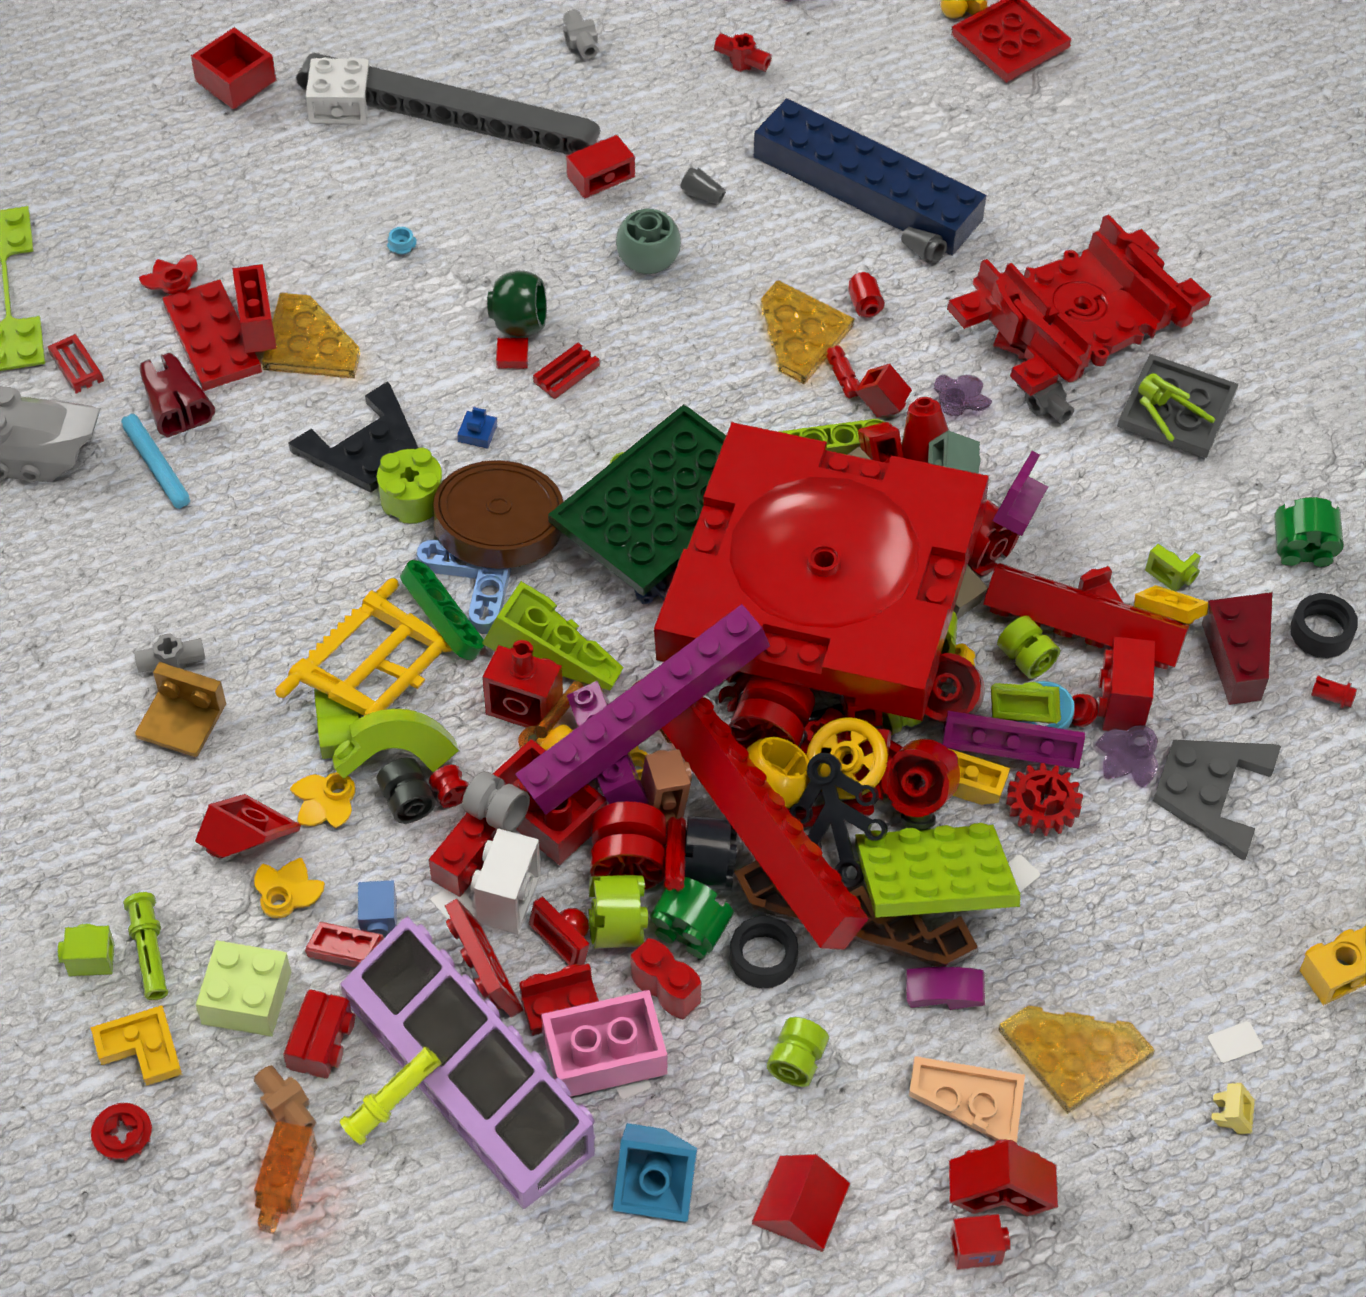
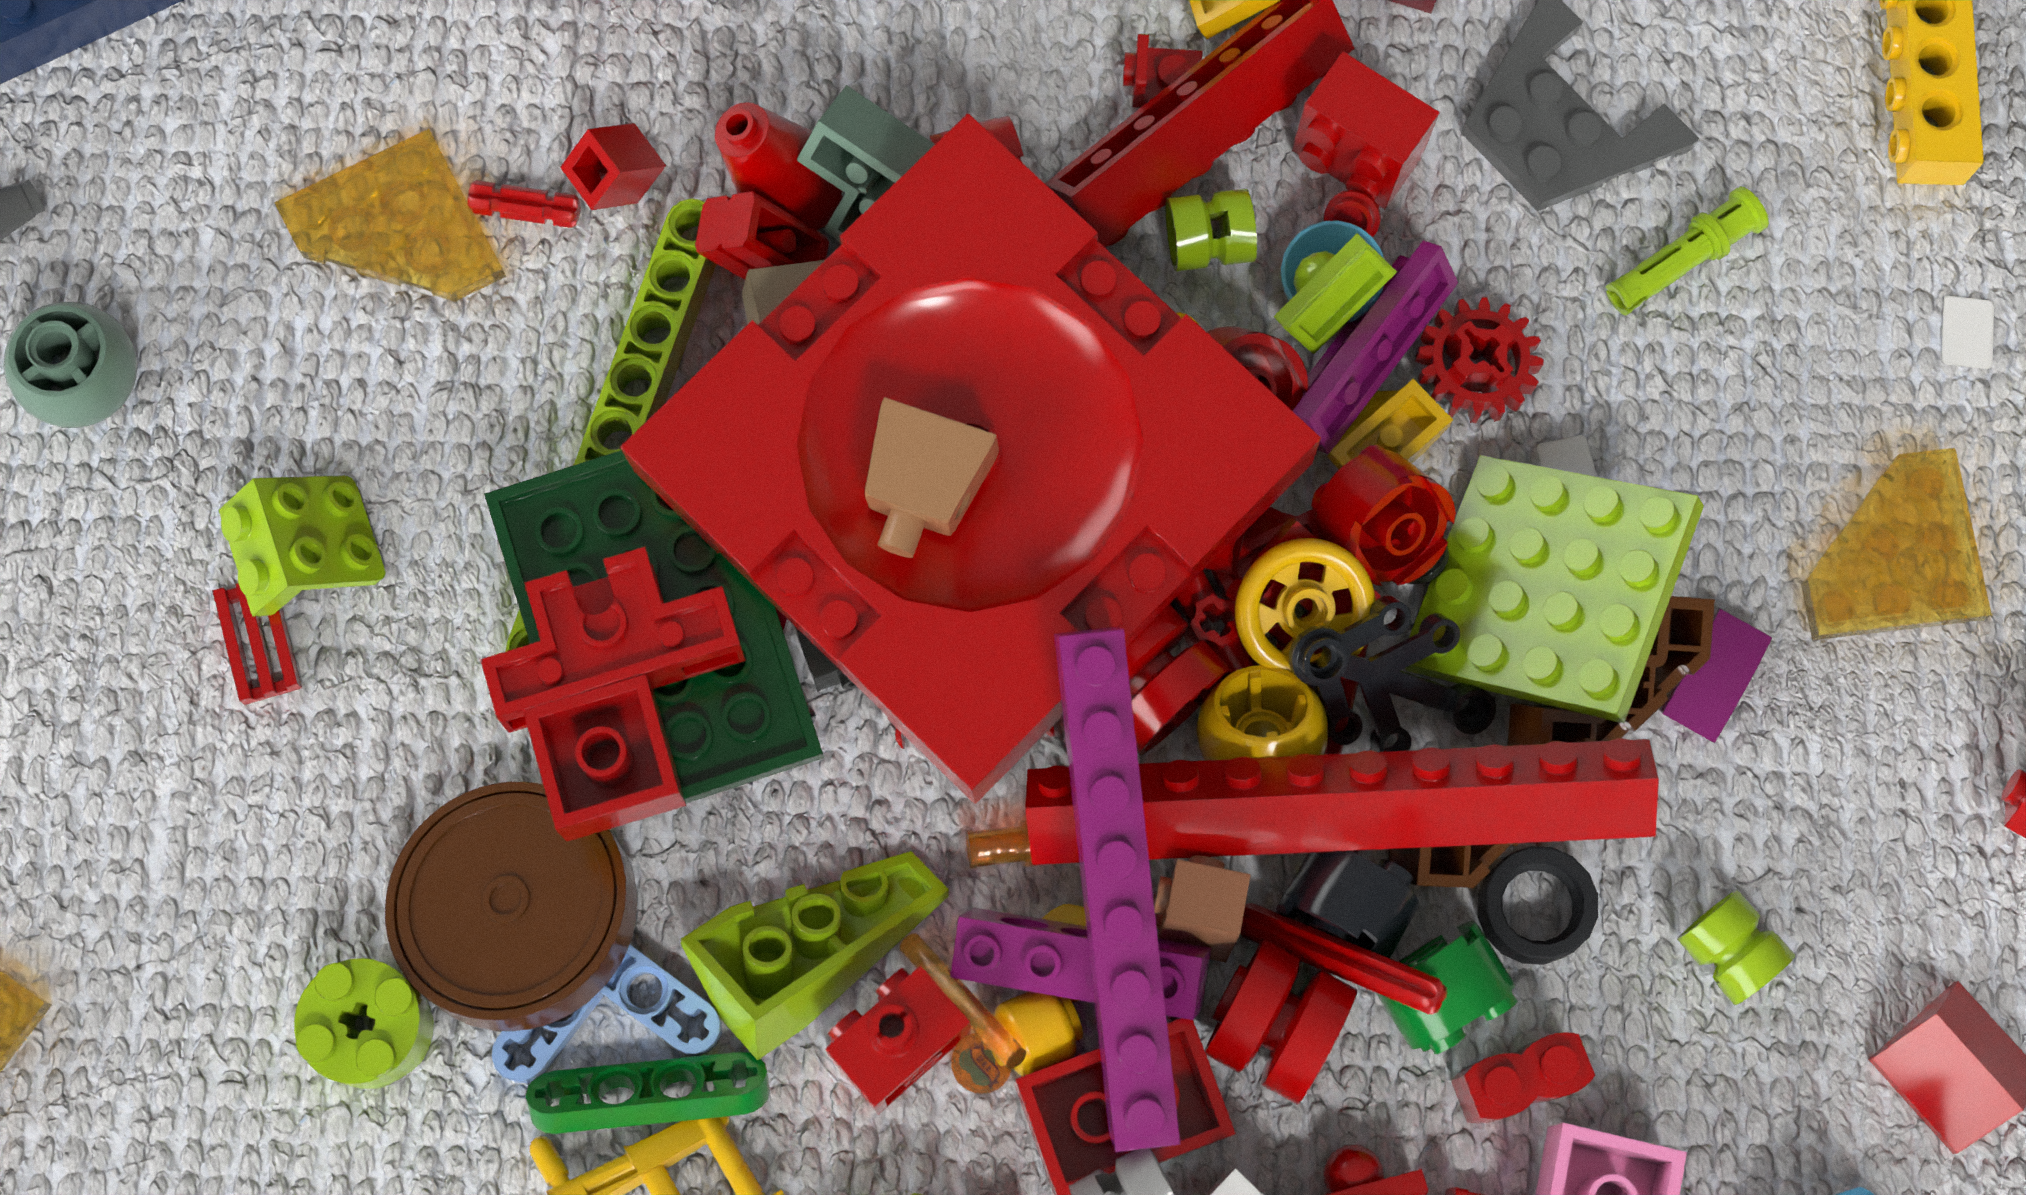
camera: 65 degrees left, 20 degrees up
black wing [288,381,419,493] -> none
blue tile [457,407,498,449] -> none
dark green wheel [487,270,547,338] -> none
red tile [496,338,529,369] -> none
lime brick [588,875,648,948] -> none
red brick [848,272,885,317] -> none
light nougat wing [909,1056,1025,1143] -> none
clear purple plate [934,374,993,416] -> none
magenta fence [993,450,1048,536] -> none
clear purple plate [1096,726,1158,788] -> none
none -> lime bracket [219,475,385,617]
none -> red piece [480,547,746,733]
none -> red brick [523,674,687,842]
none -> medium nougat torso [865,397,999,558]
none -> lime pin [1605,186,1769,315]

